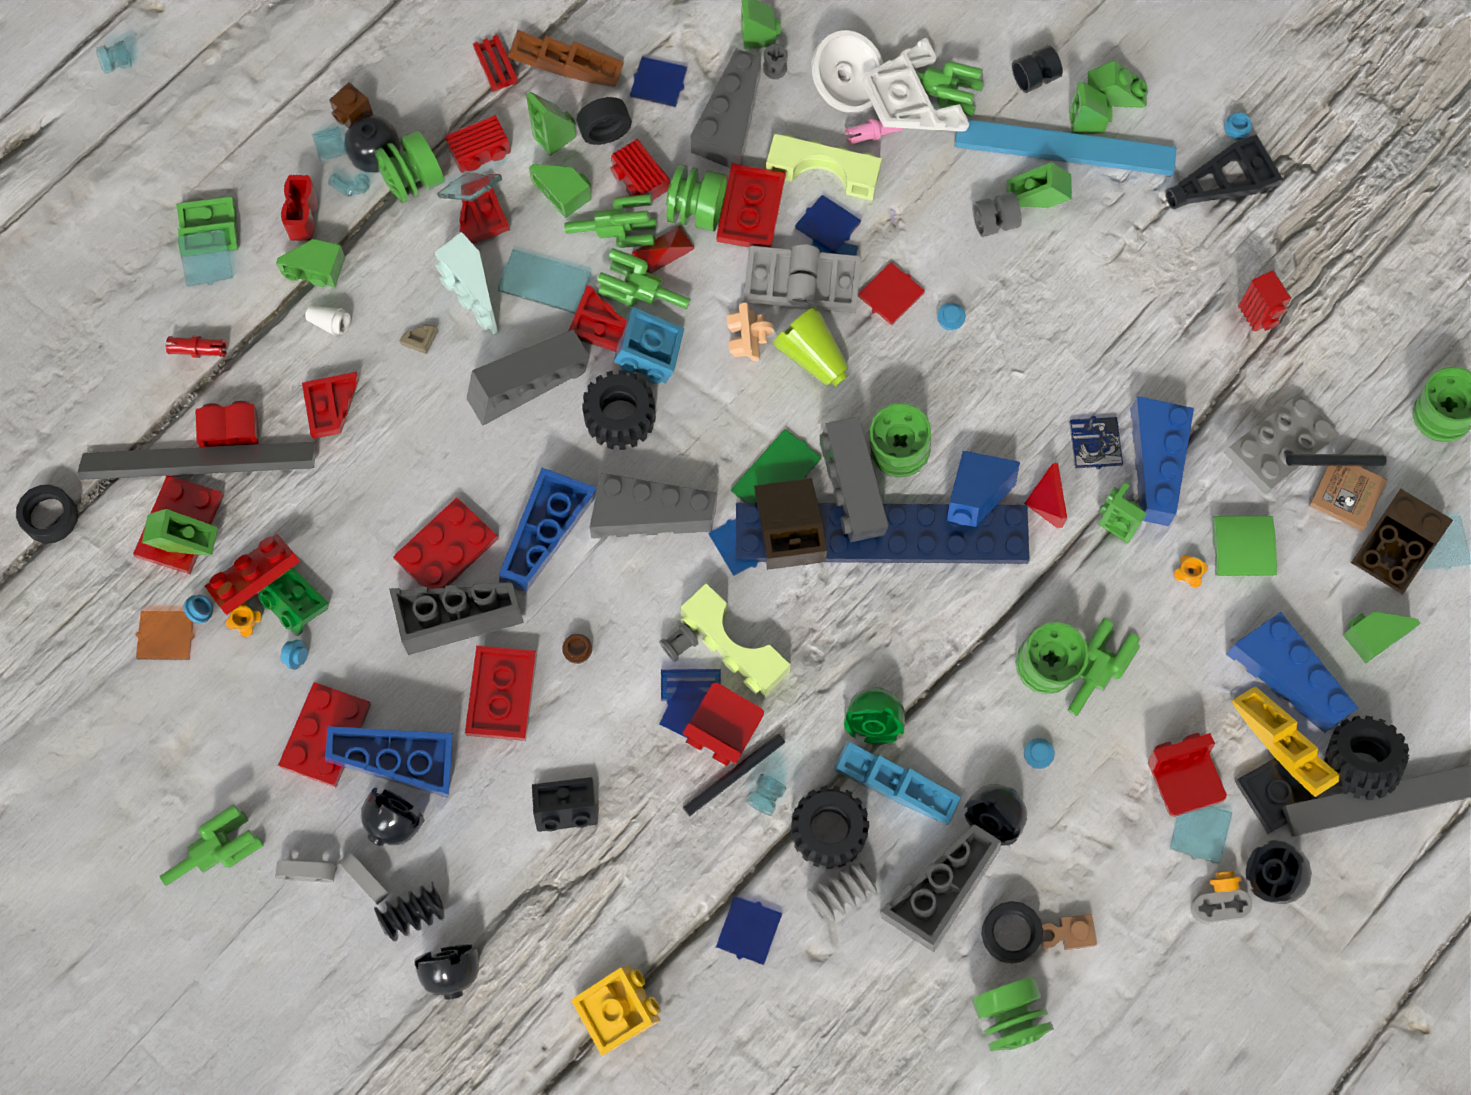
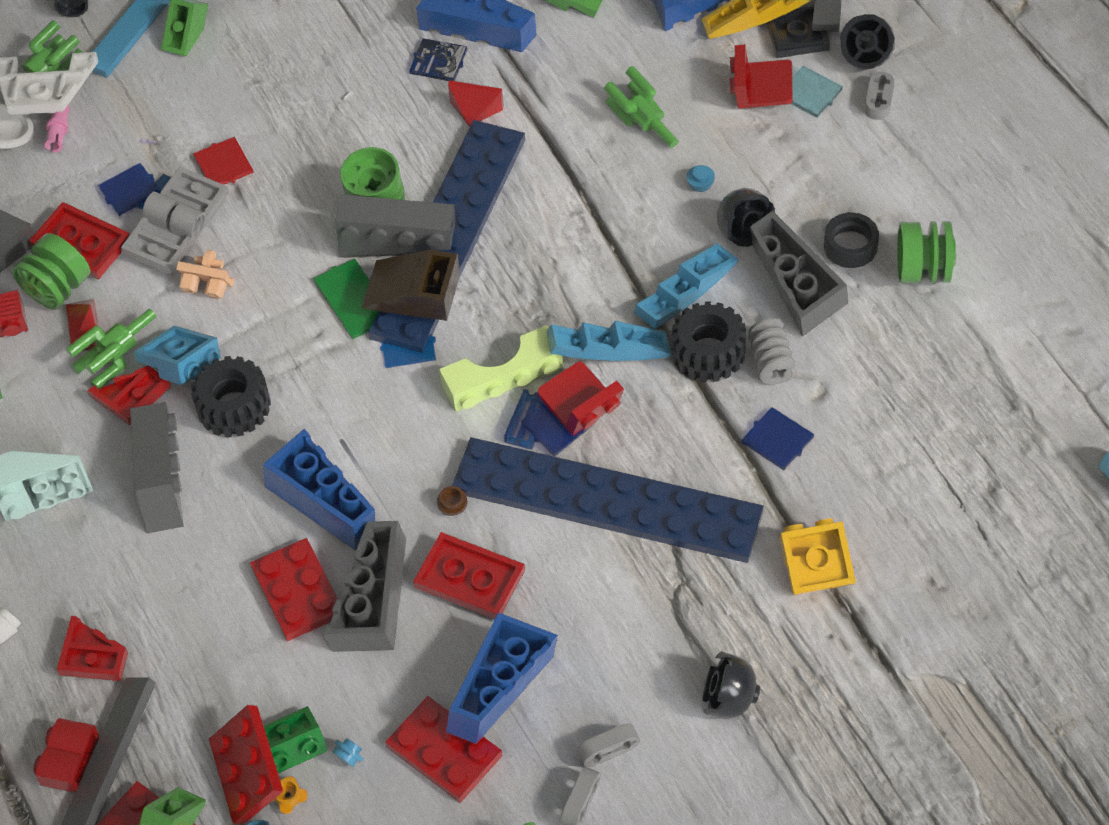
camera: 65 degrees left, 15 degrees down
black cylinder [361,788,425,846] -> none
black piece [374,881,445,942] -> none
dark tan tile [399,324,439,354] -> none
clear light blue piece [497,249,591,314] -> none
black bracket [532,777,598,832] -> none
bright green plant [564,194,658,248] -> none
dark grey wedge [589,473,717,539] -> none
dark grey bush [659,623,699,662] -> none
black bar [682,733,785,817] -> none
clear light blue wheel [746,774,787,816] -> none
yellowish green arch [766,134,882,200] -> none
lime cone [772,306,849,387] -> none
green cylinder [844,687,905,745] -> none
dark azure plate [937,303,966,331] -> none
blue slope [947,451,1020,527] -> none
dark grey wheel [972,192,1022,237] -> none
bright green wheel [1015,622,1089,695] -> none
medium nougat plate [1041,914,1097,950] -> none
bright green bracket [1098,482,1147,543] -> none
light orange plate [1174,555,1208,588] -> none
light orange plate [1209,870,1242,892] -> none
none -> dark blue plate [452,437,764,563]
none -> dark azure slope [547,321,671,361]

